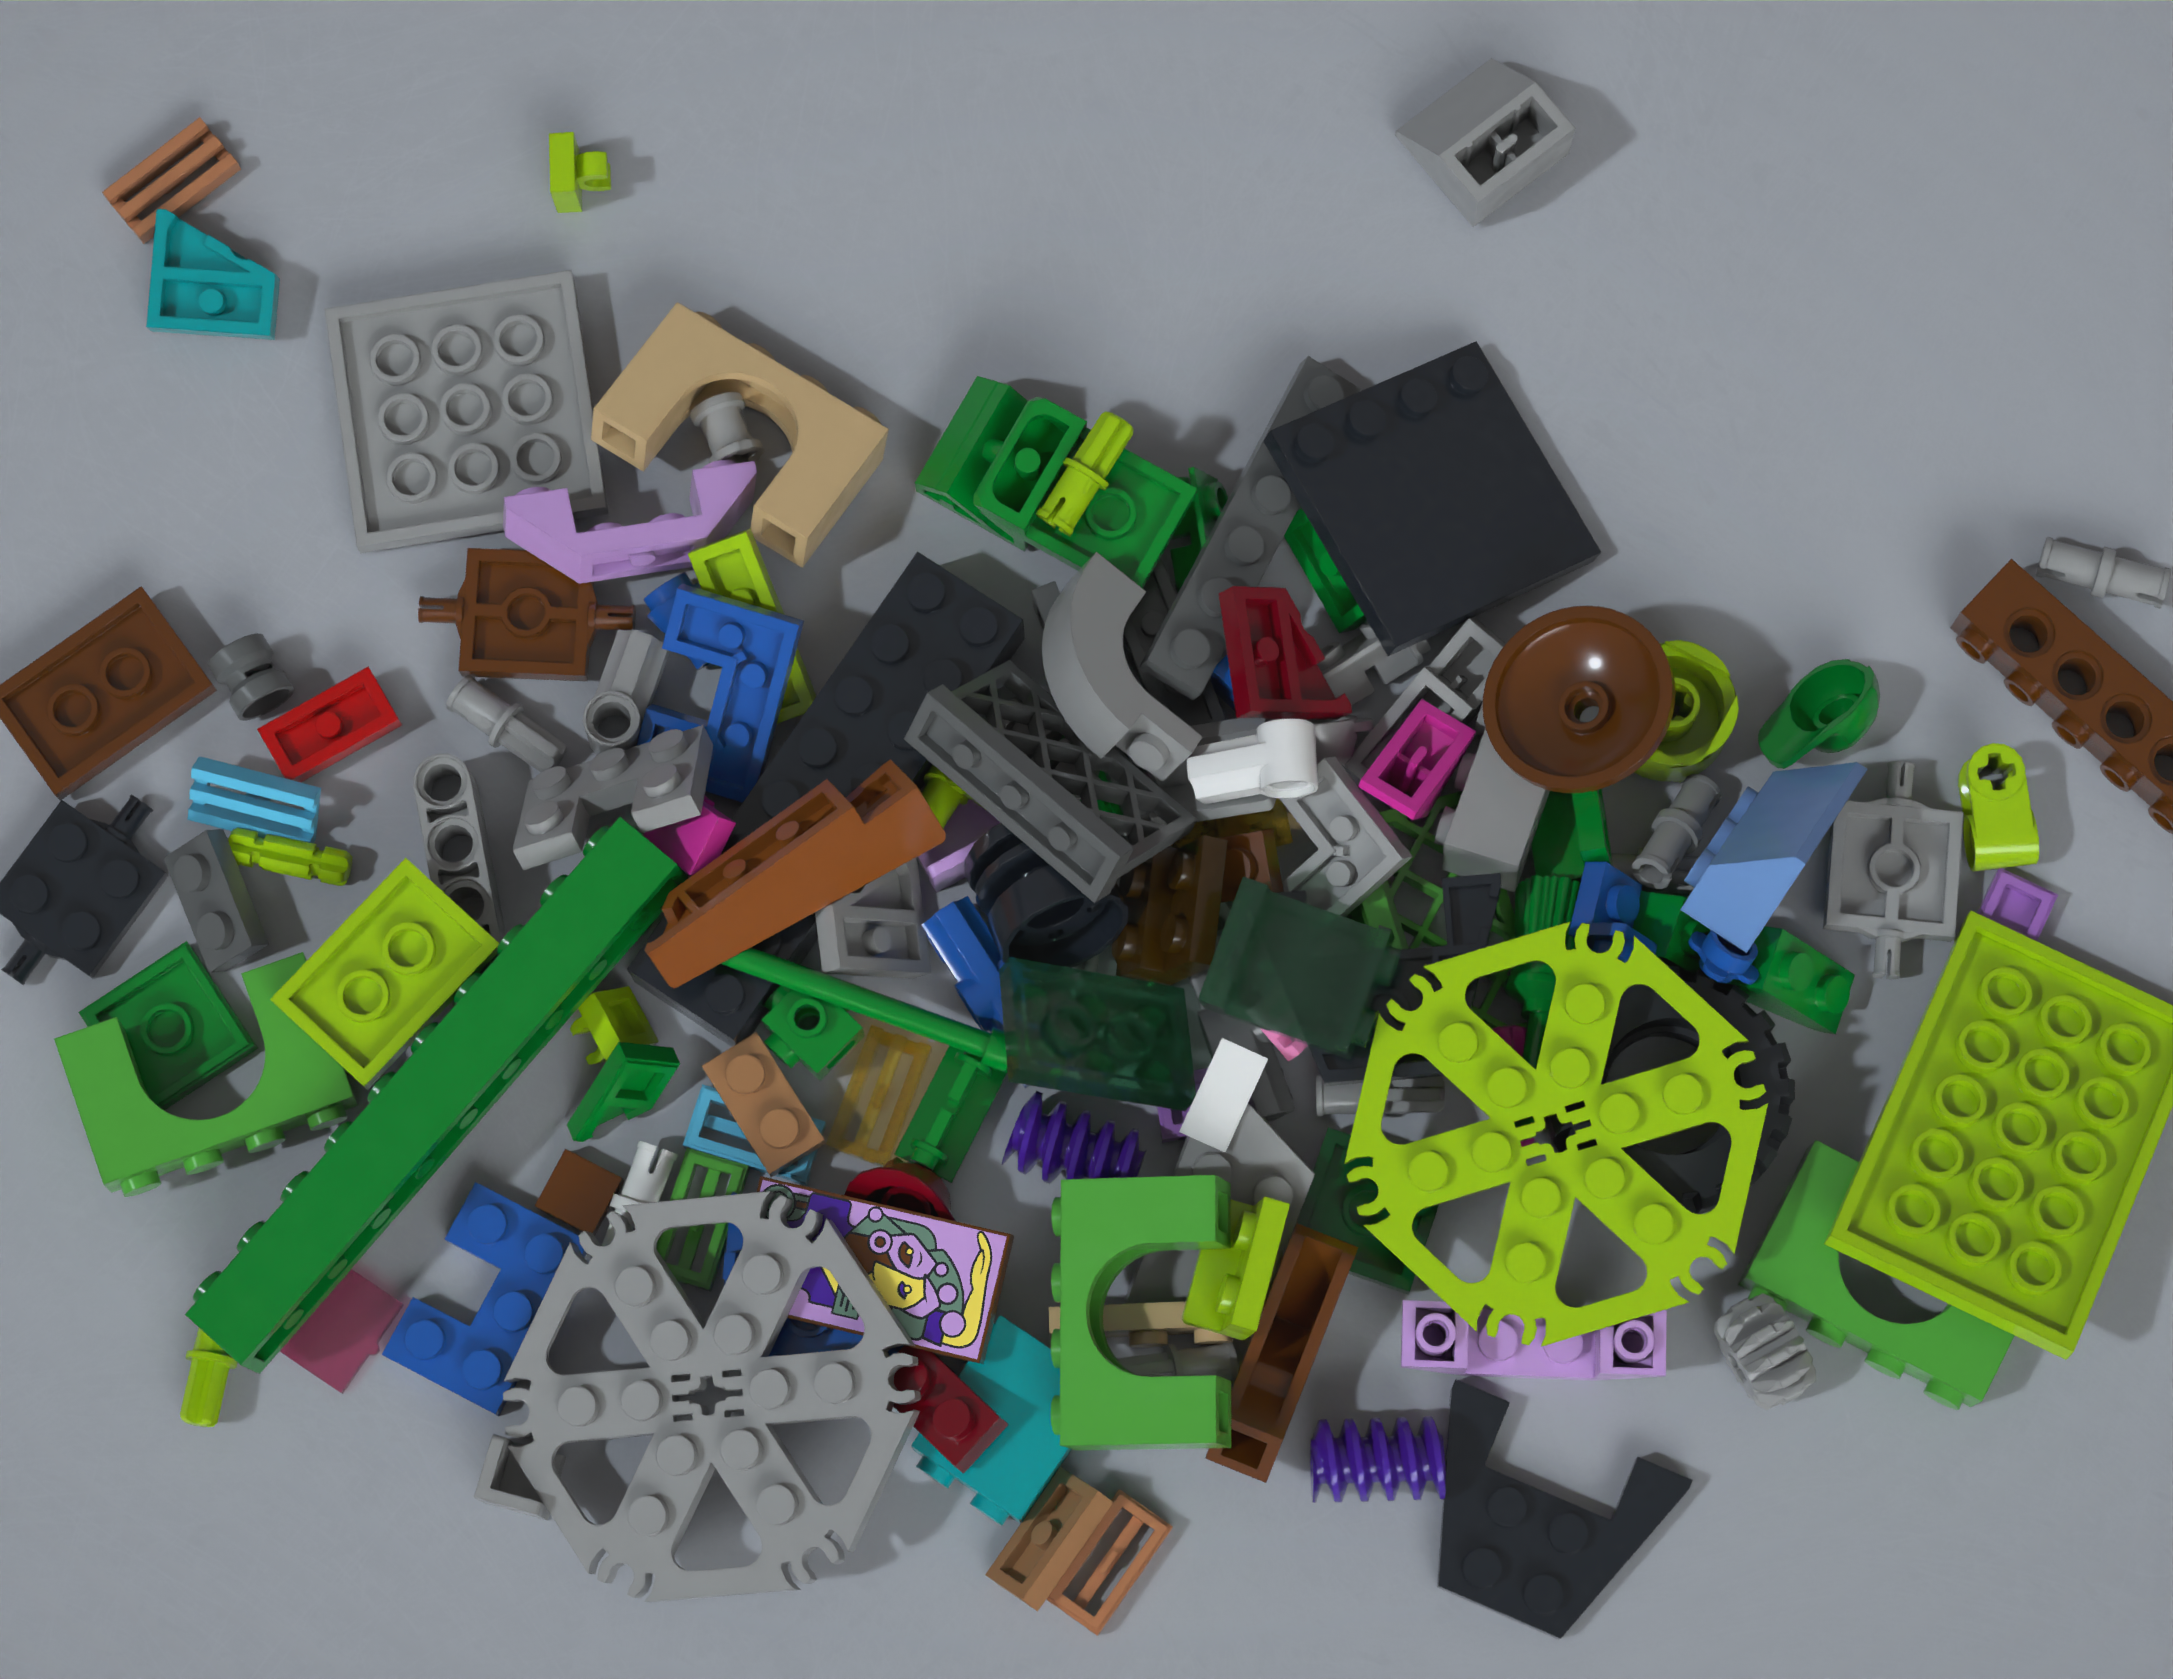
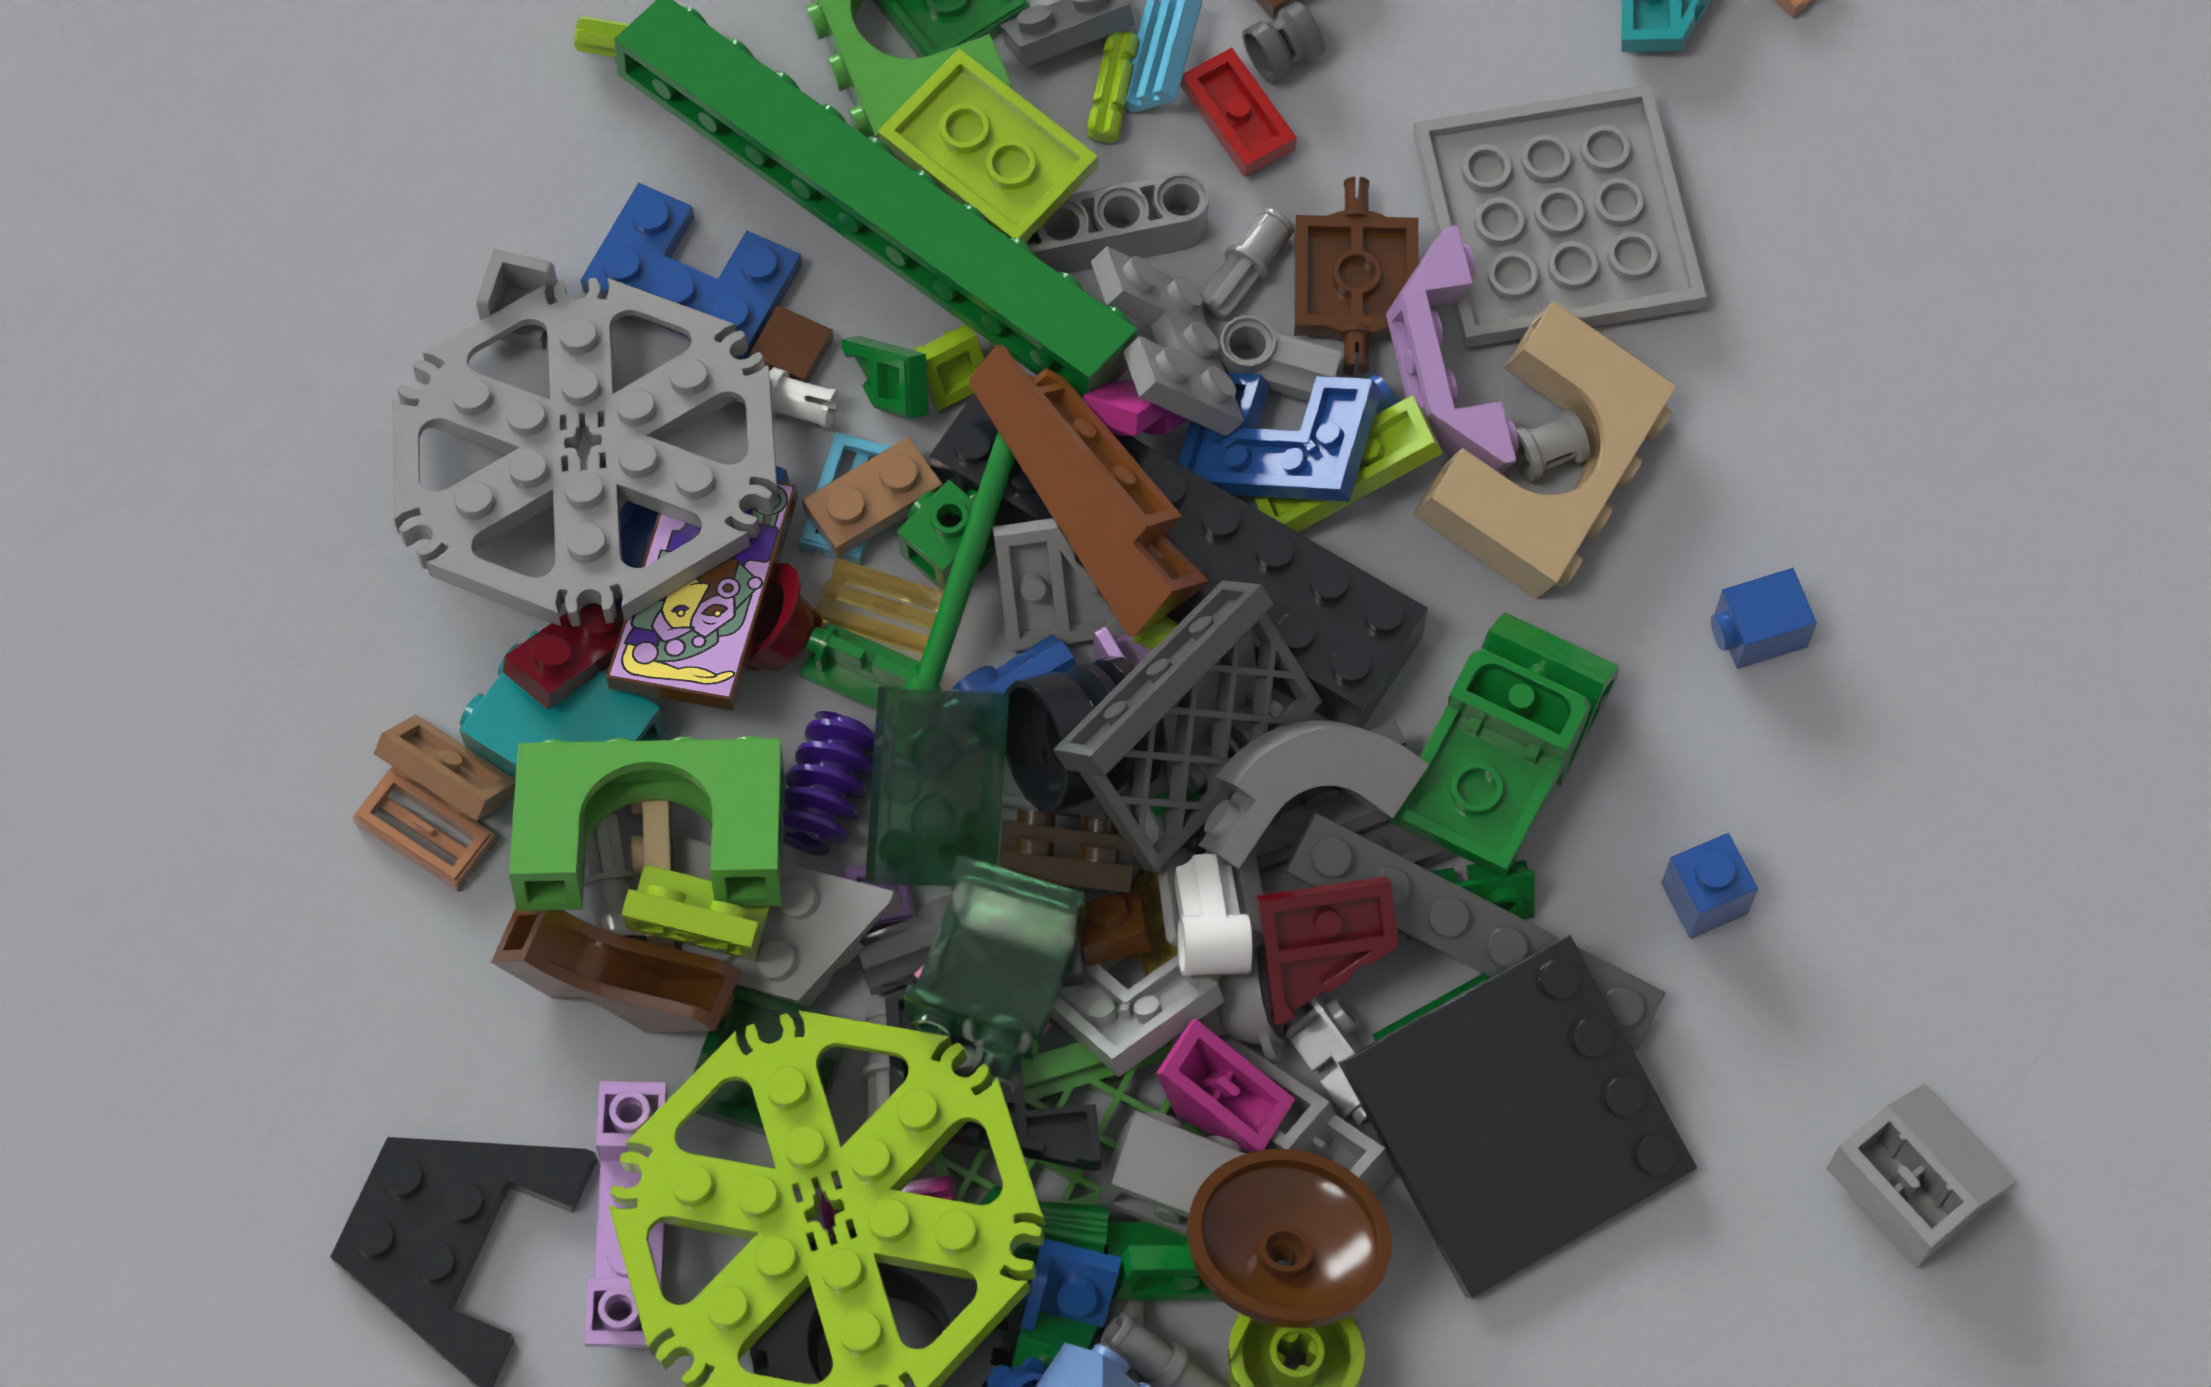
camera: 85 degrees right, 10 degrees down
clear pink piece [280,1269,404,1394] -> none
lime tile [549,132,611,213] -> none
bright green tile [656,1148,750,1292] -> none
lime axle [1036,411,1134,536] -> none
white sticker [1179,1038,1268,1152] -> none
dark purple piece [1310,1416,1446,1503] -> none
none -> blue brick [1661,832,1758,939]
none -> blue brick [1711,567,1817,669]

